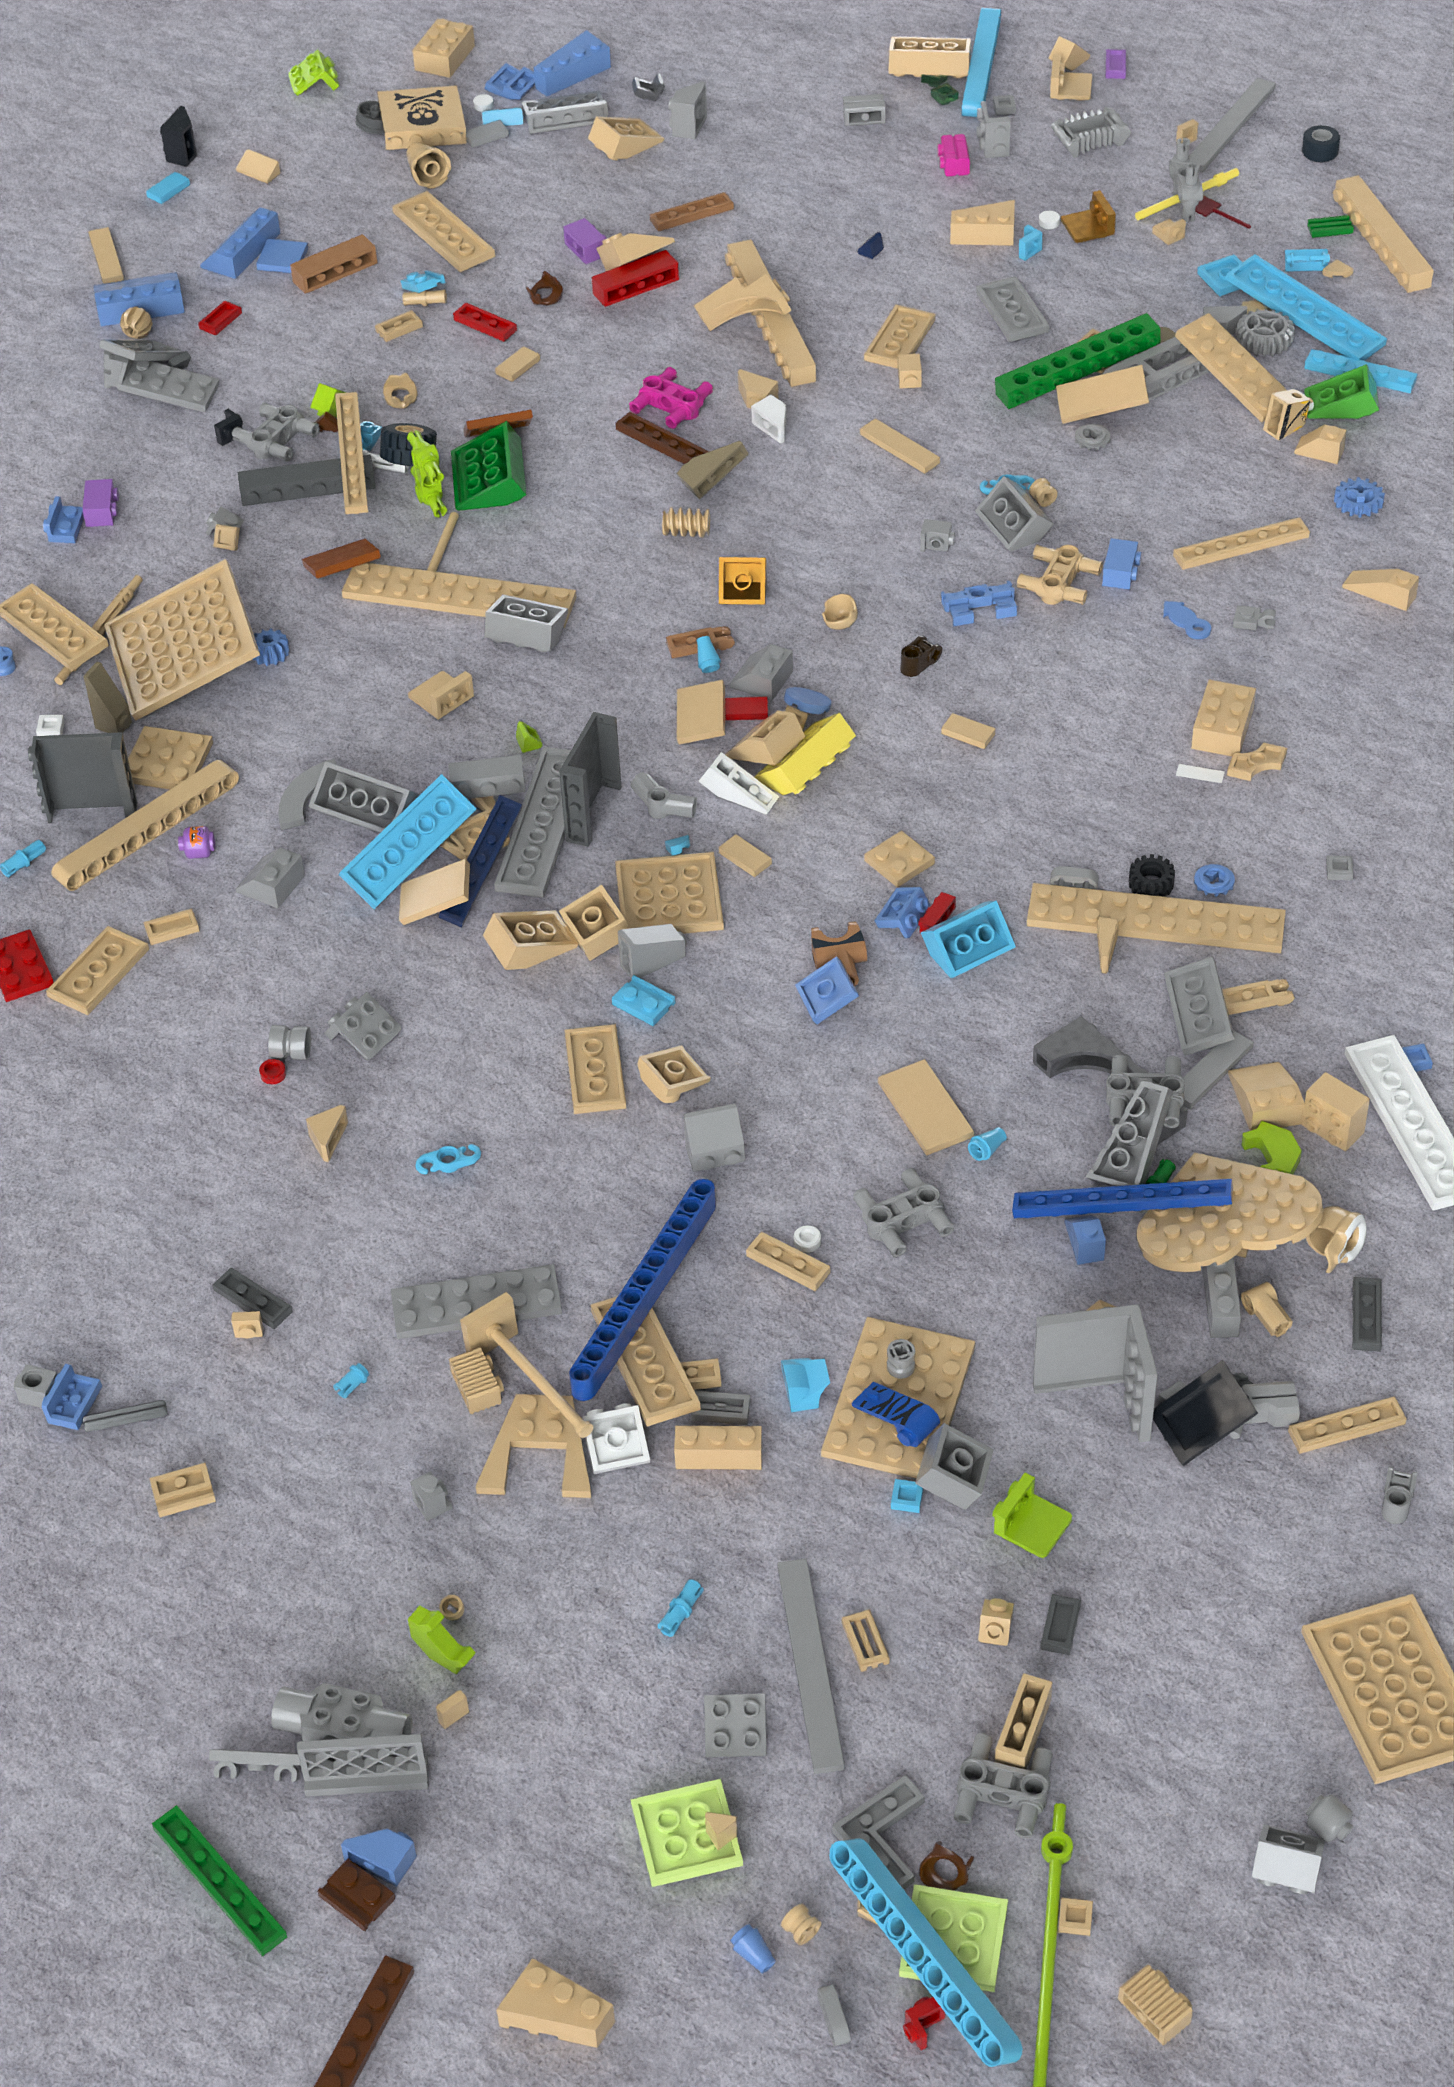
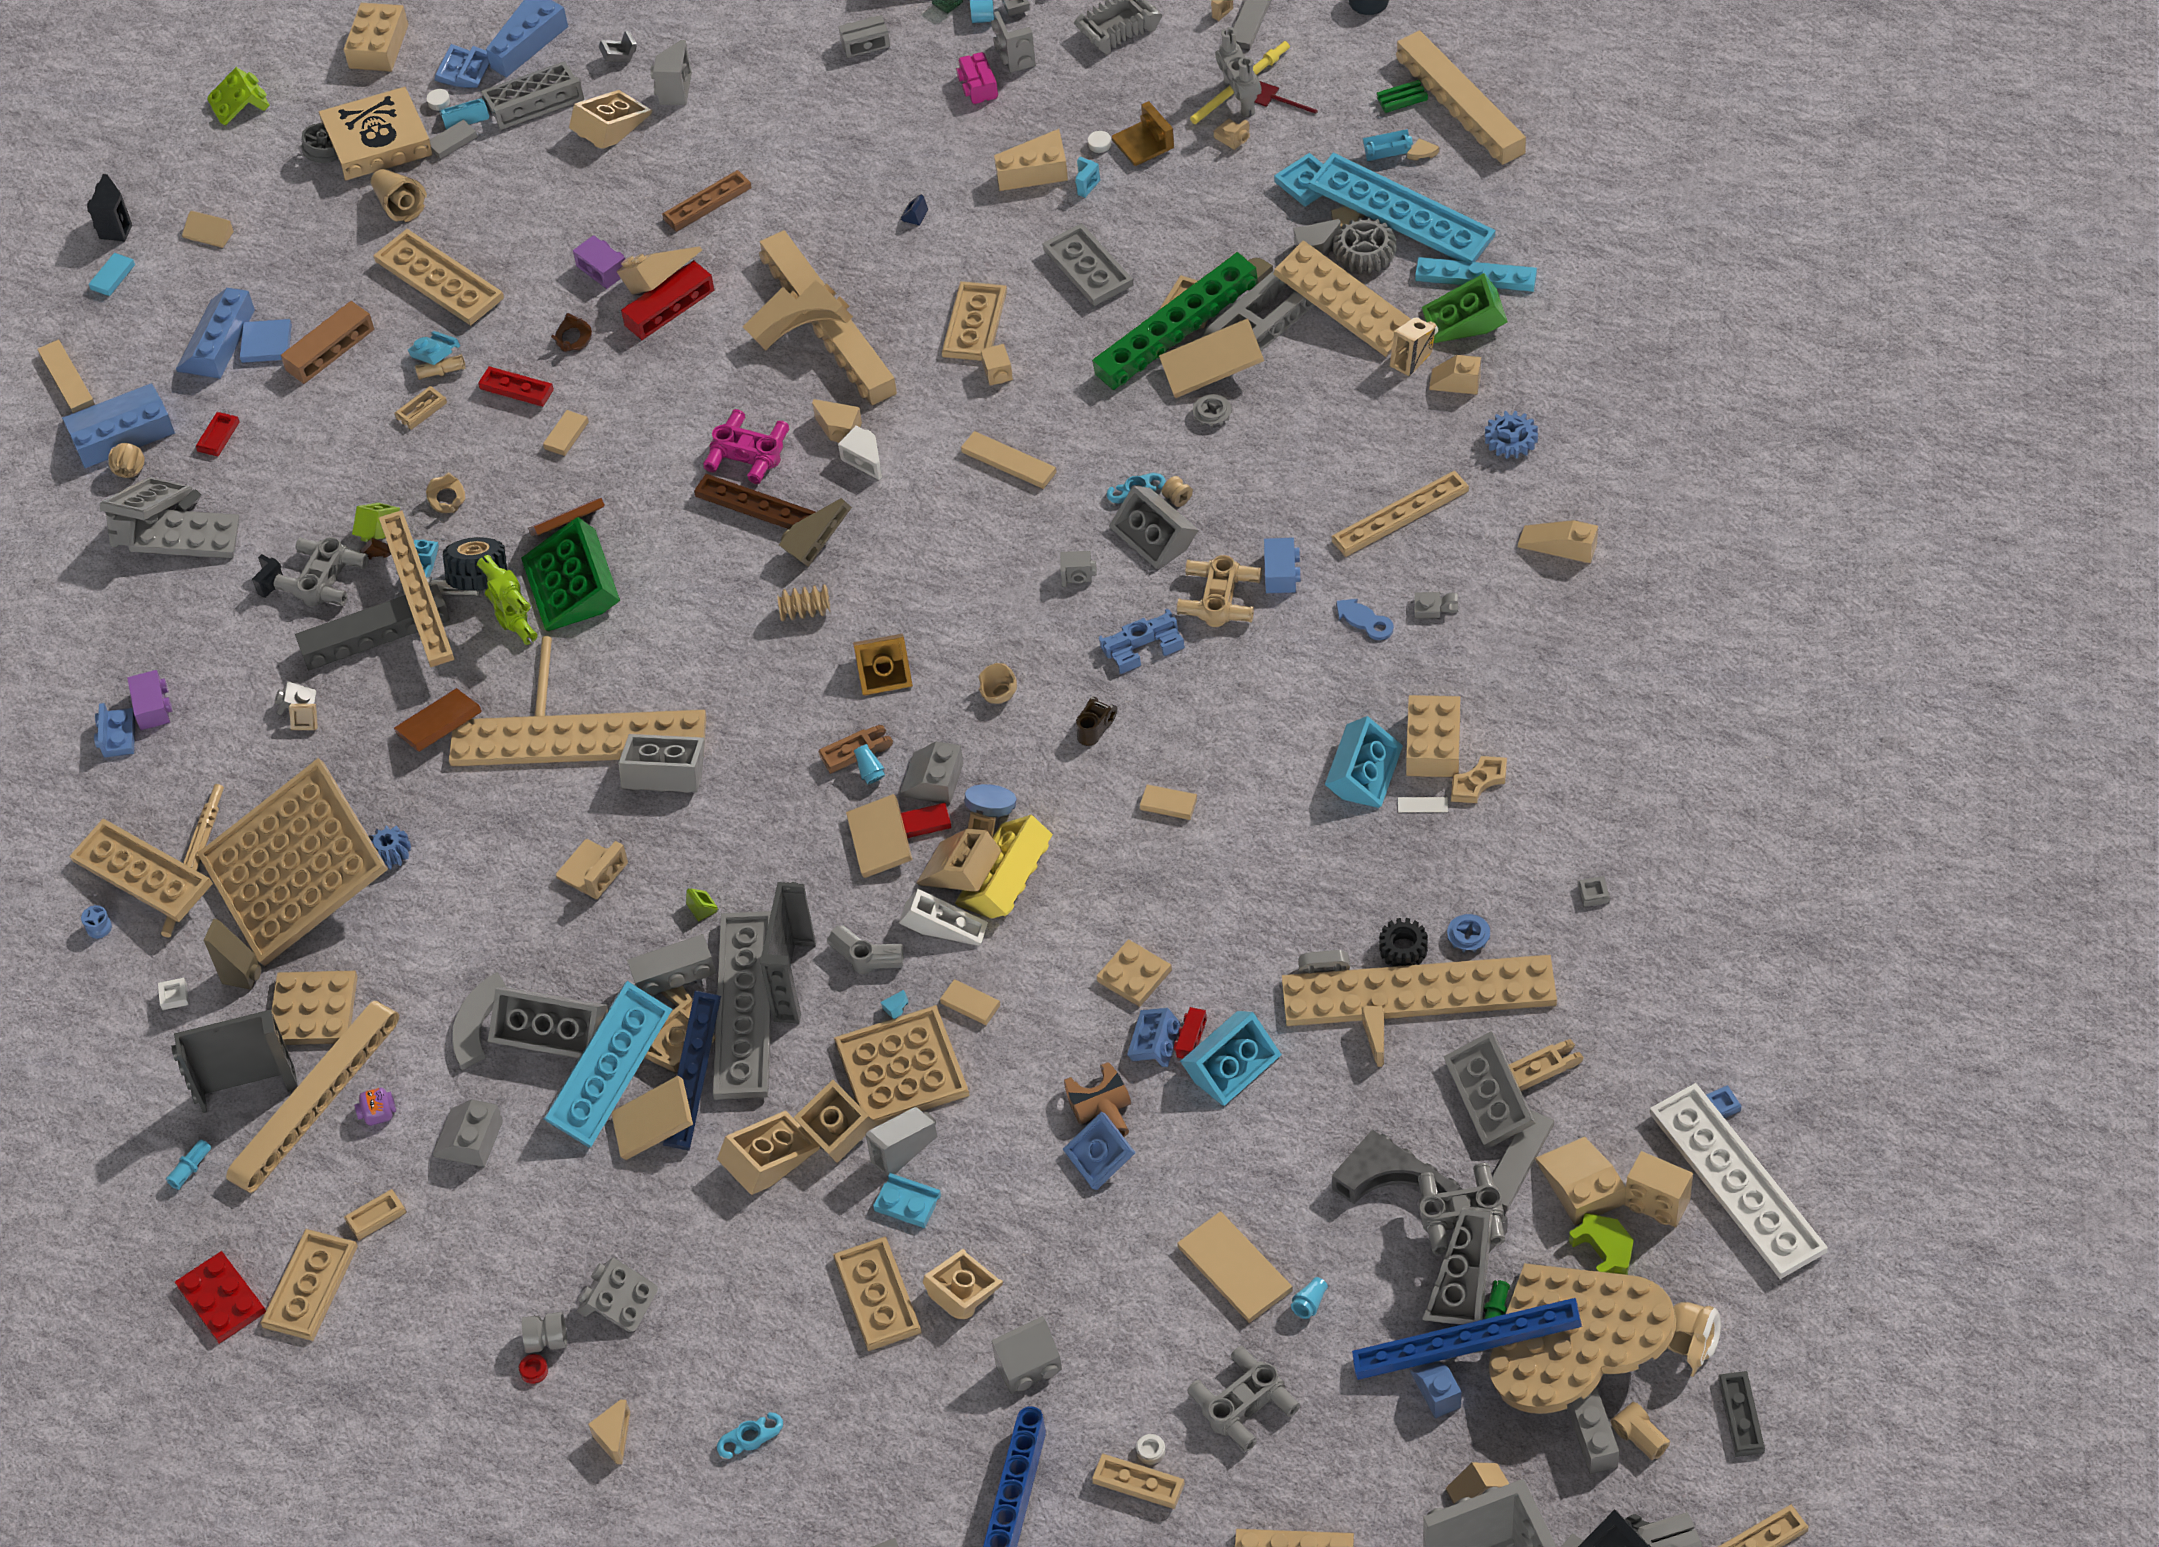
camera: 10 degrees left, 5 degrees up
none -> medium azure slope [1325,716,1403,808]

